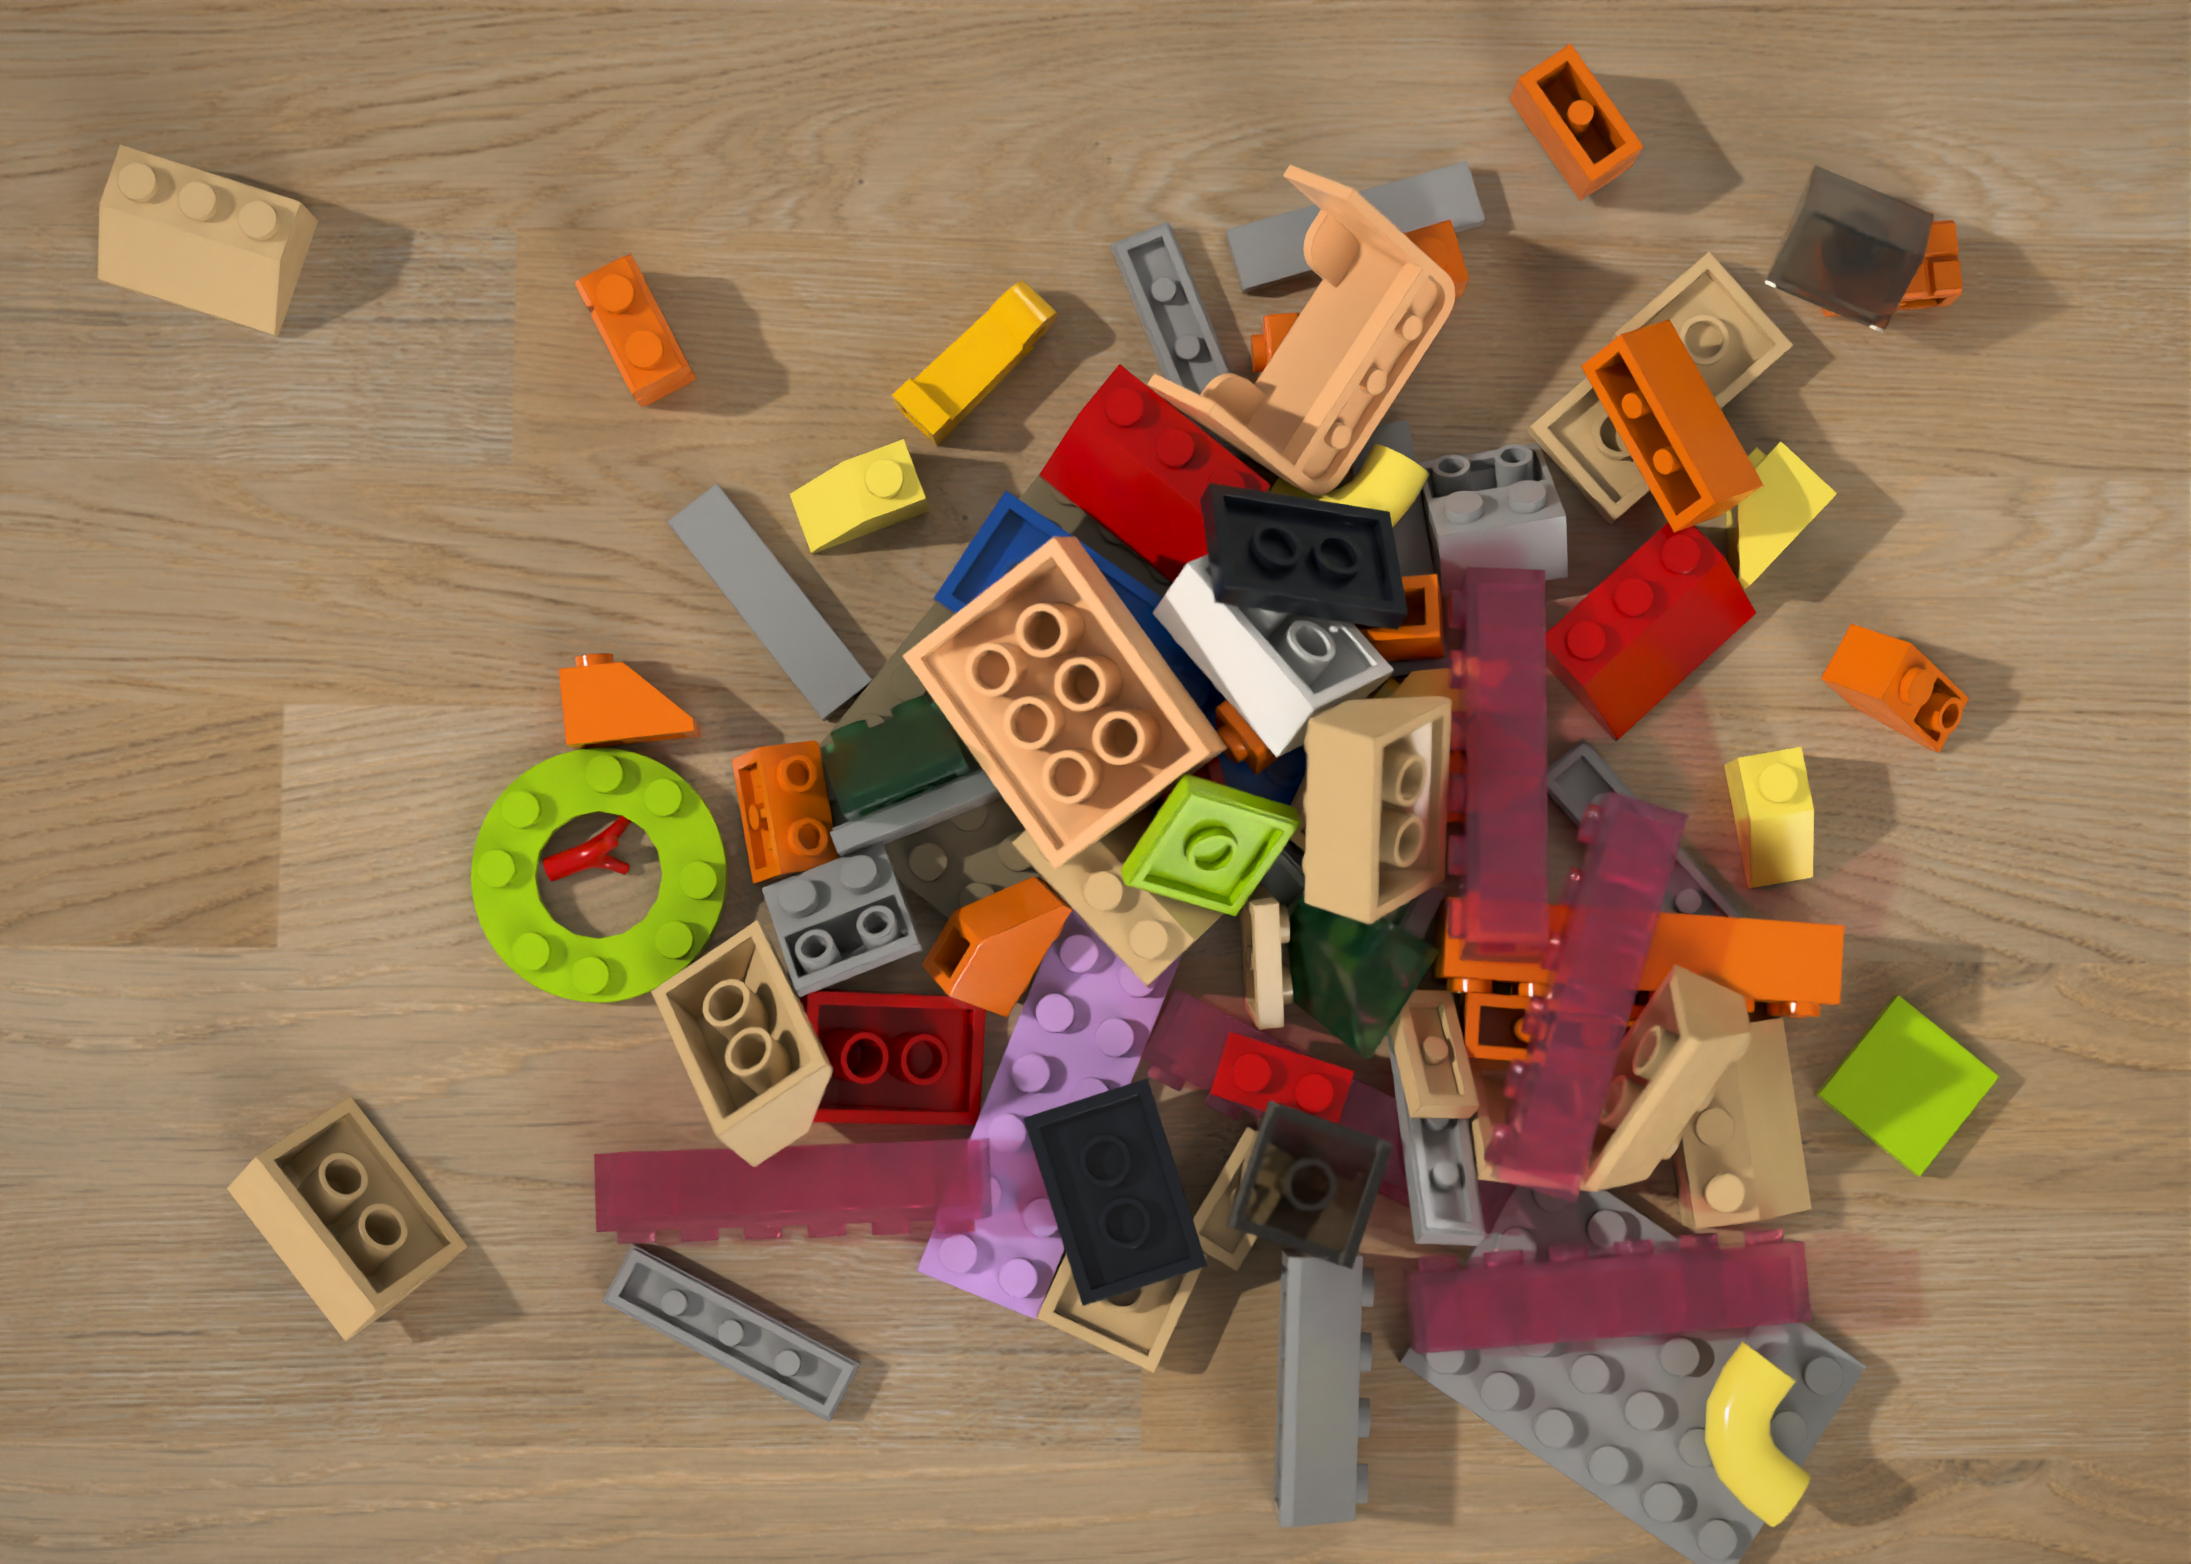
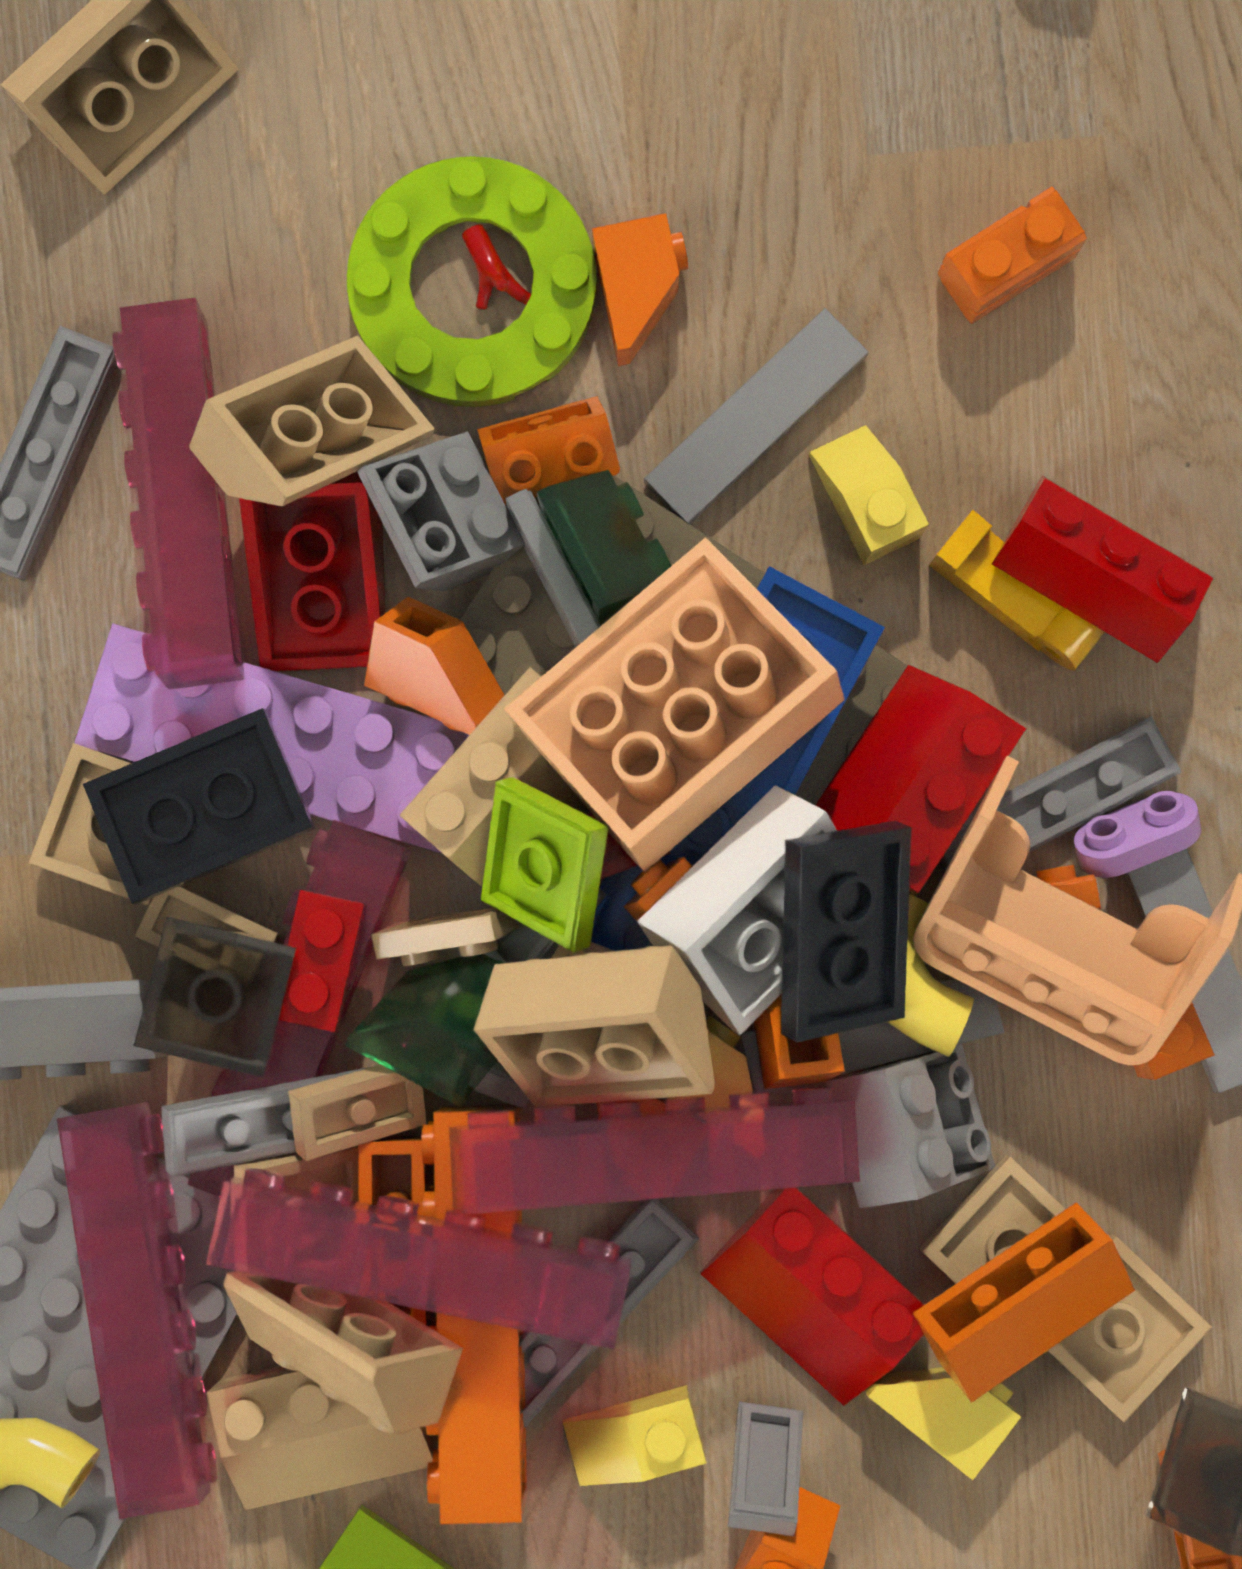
camera: 85 degrees right, 0 degrees up
none -> light grey tile [727,1401,803,1536]
none -> red slope [992,475,1213,663]
none -> lavender plate [1074,791,1201,878]

